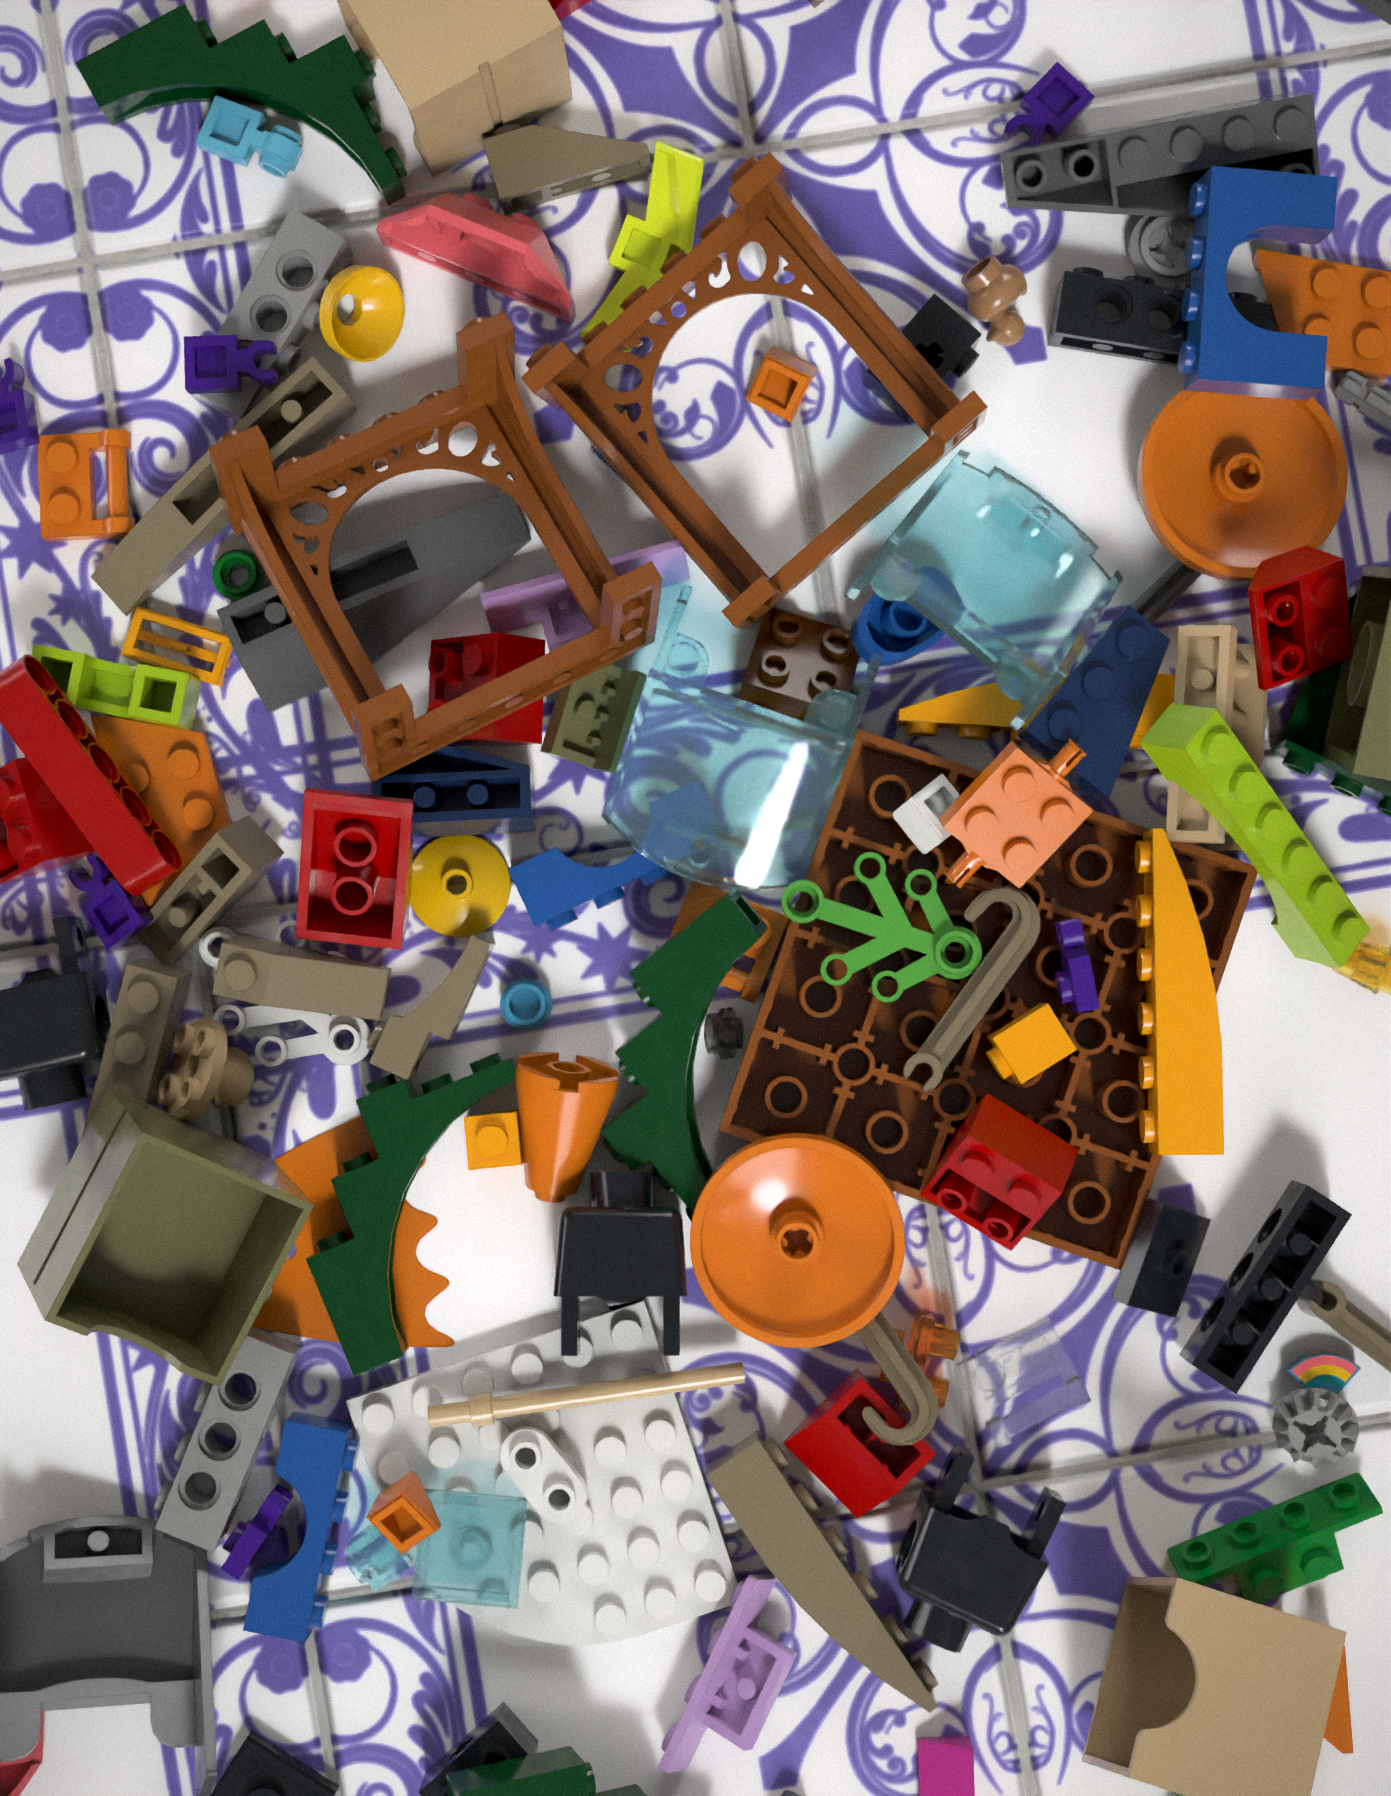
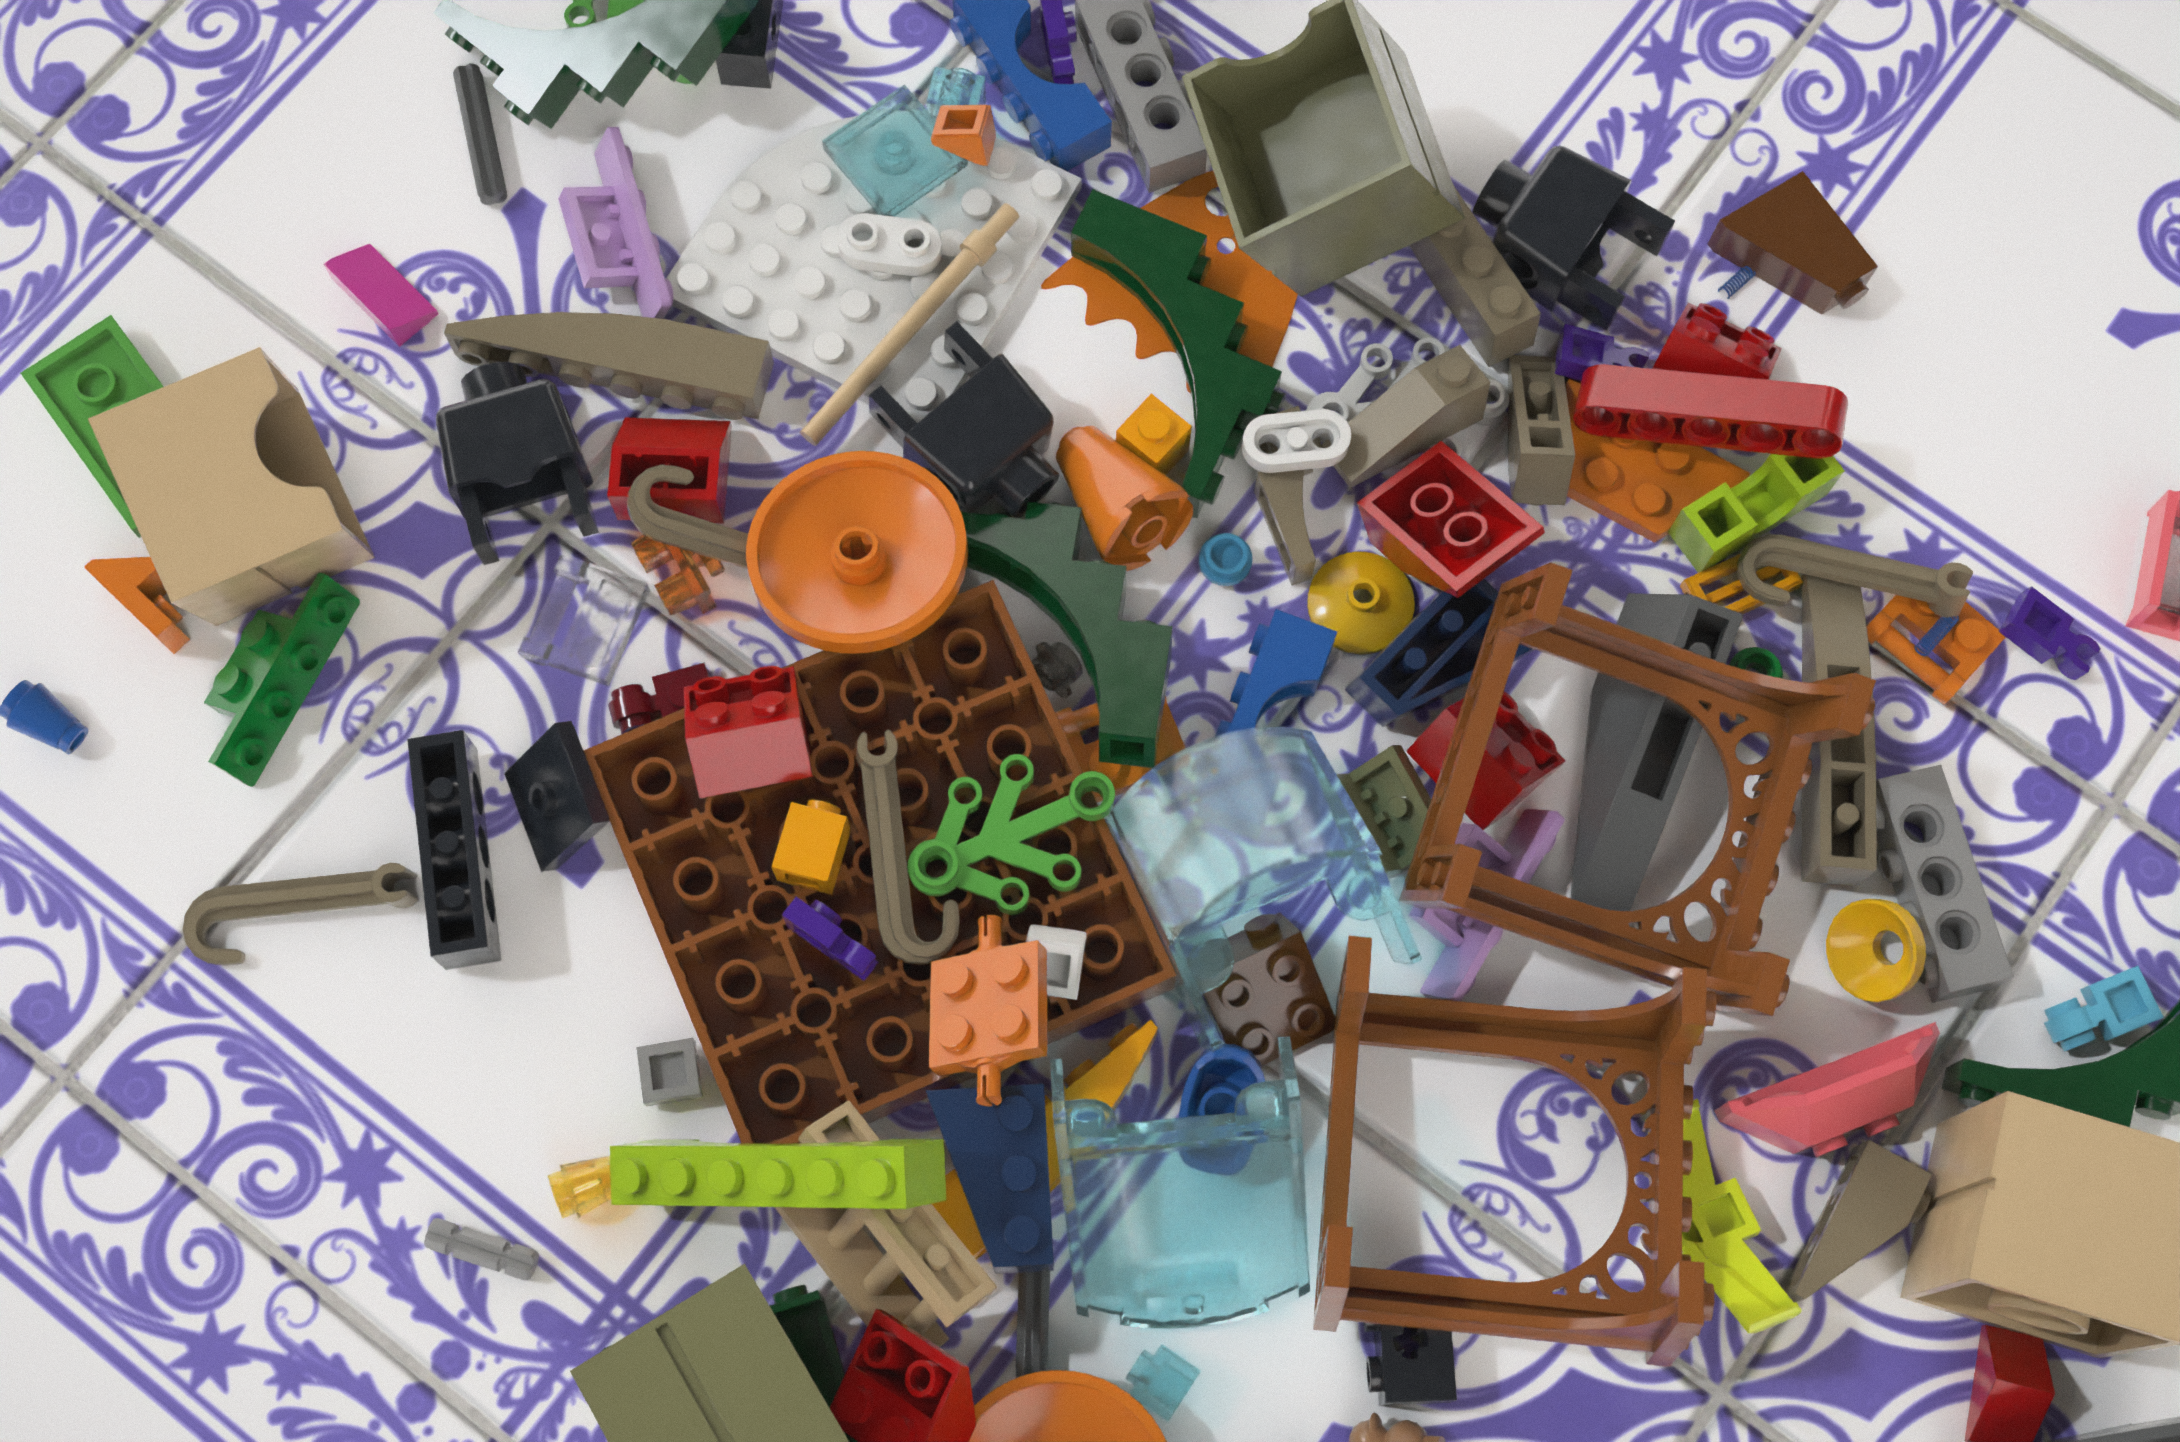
camera: 130 degrees right, 15 degrees down
tan plate [157,1017,255,1122] -> none
dark purple plate [183,335,278,394] -> none
orange slope [745,346,818,422] -> none
light orange slope [1134,828,1224,1155] -> none
light grey gear [1272,1387,1359,1469] -> none
tile [1284,1352,1361,1394] -> none
none -> dark red plate [608,662,709,734]
none -> light grey plate [636,1038,703,1107]
none -> clear light blue plate [1125,1344,1201,1424]
none -> white plate [1242,409,1351,473]
none -> dark tan piece [1737,534,1973,617]
none -> blue leg [1914,616,1959,656]

